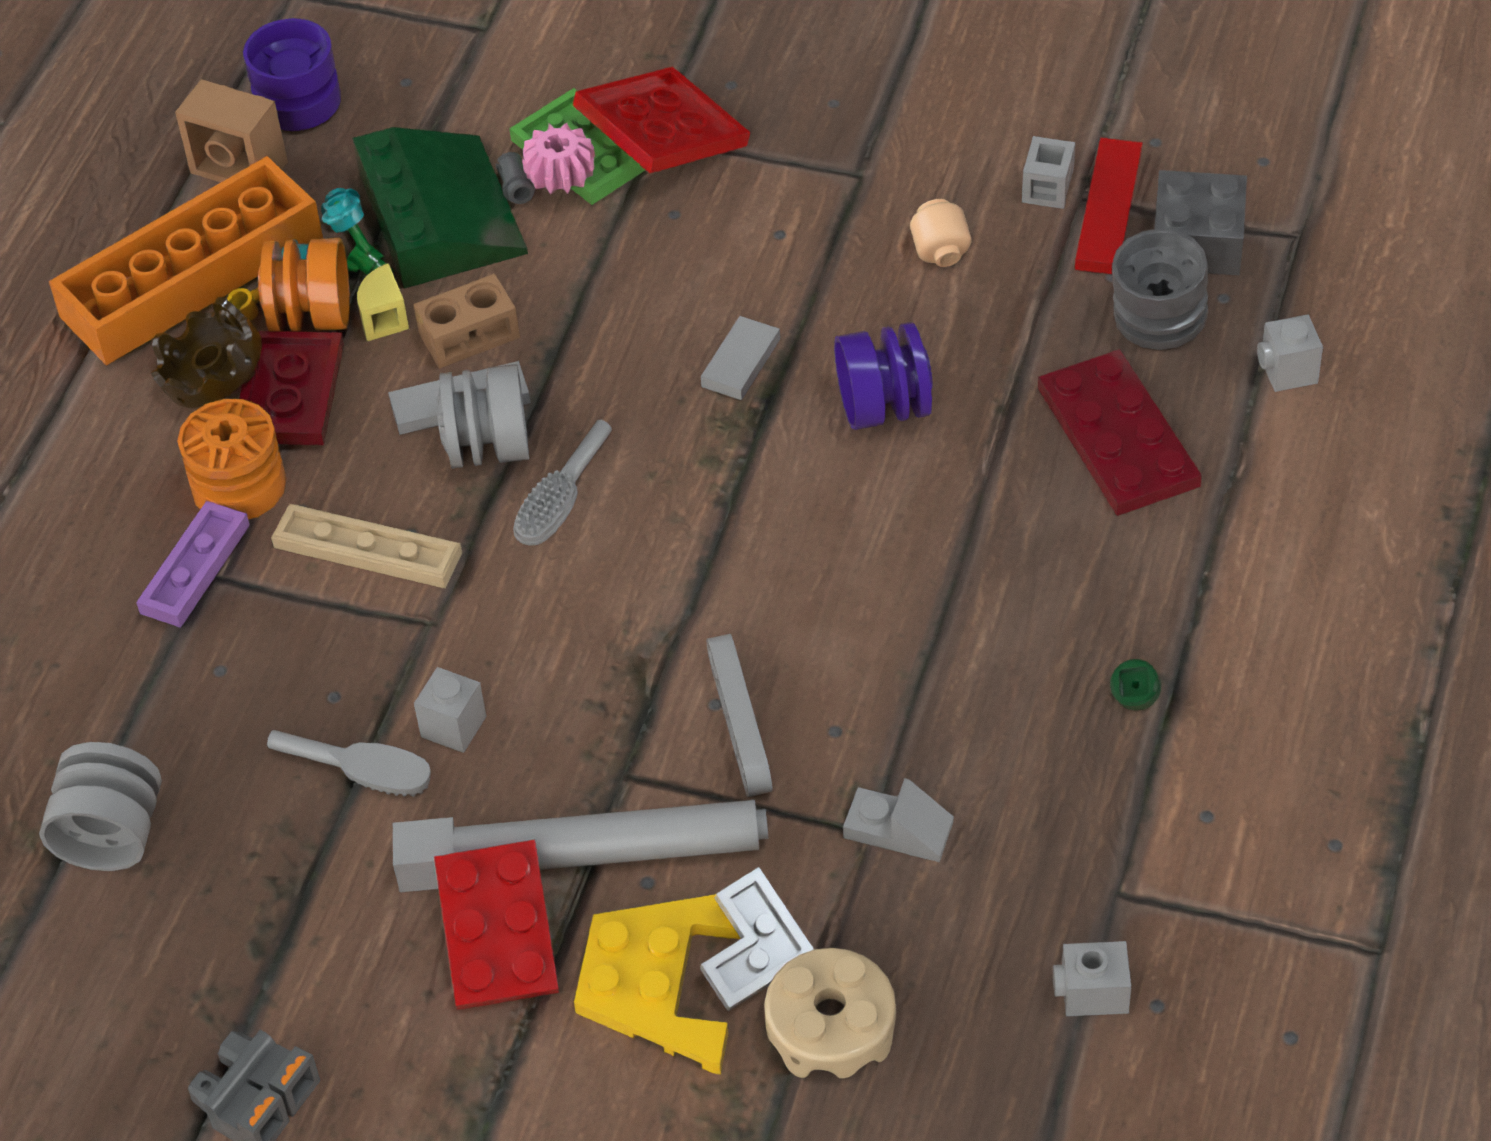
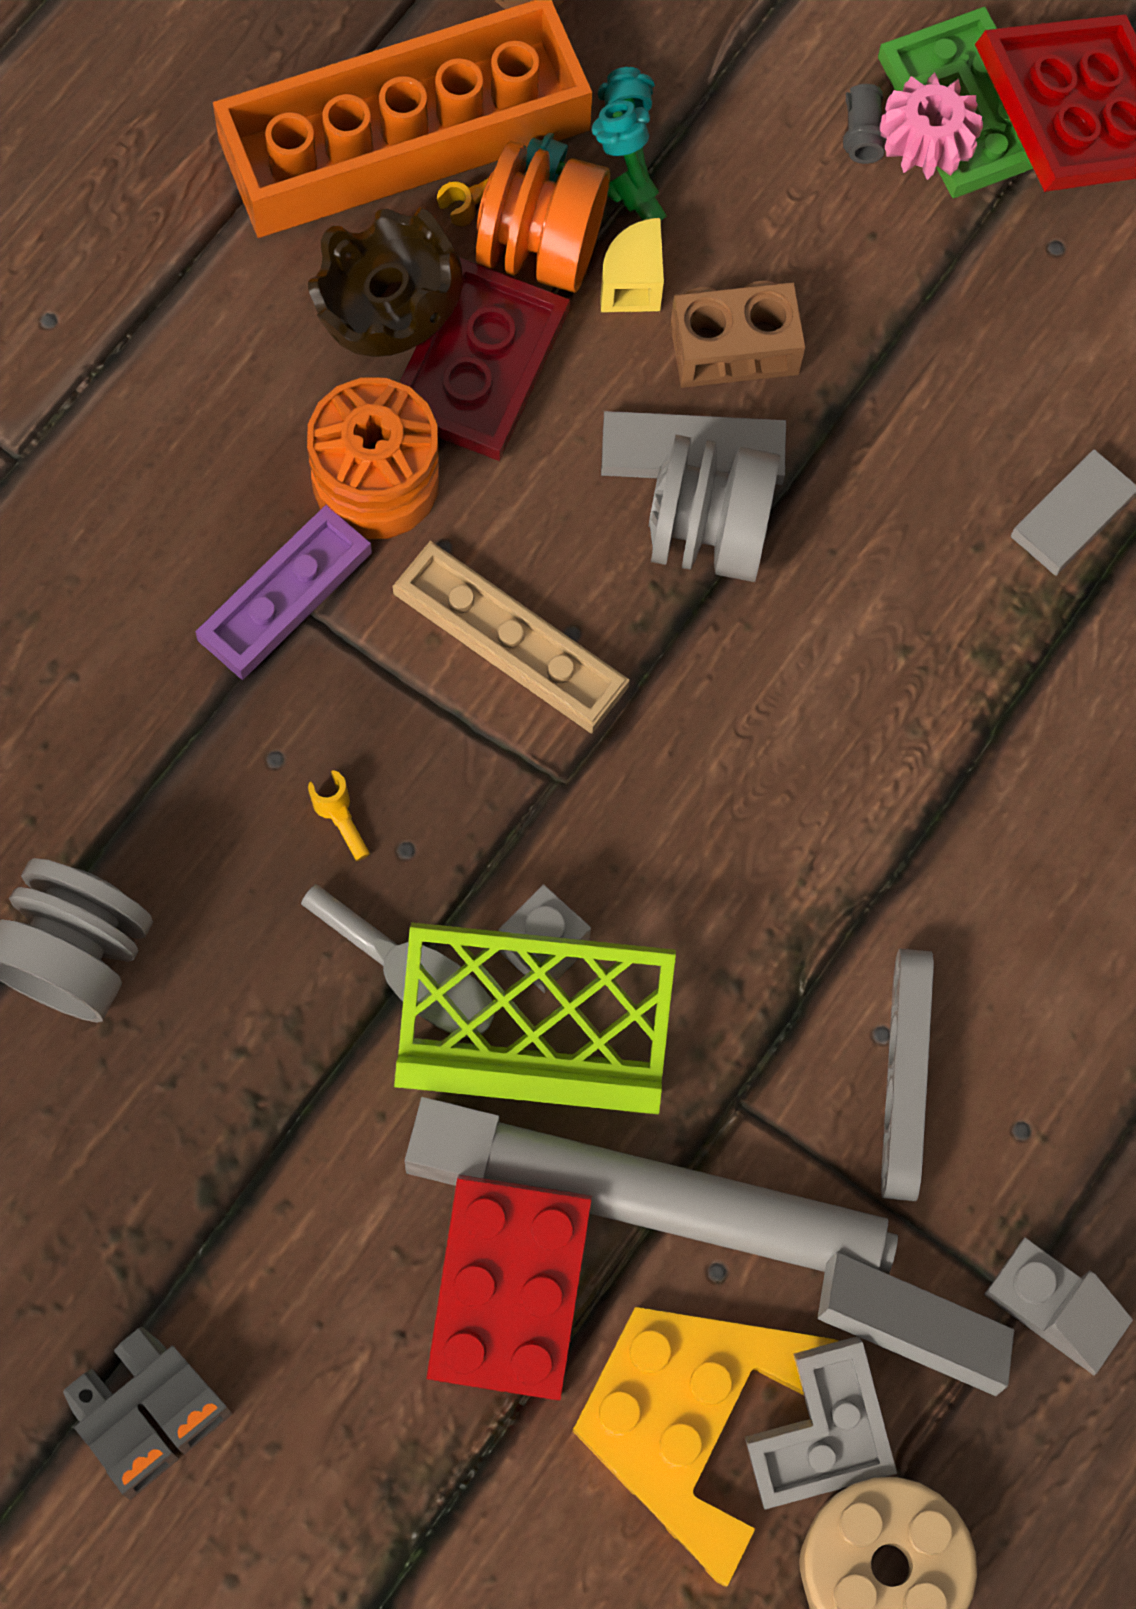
camera: 10 degrees right, 20 degrees up
dark green slope [352,127,528,289] -> none
light grey piece [513,420,612,546] -> none
none -> yellow hand [308,770,370,861]
none -> lime fence [394,922,676,1114]
none -> light grey tile [817,1252,1014,1396]

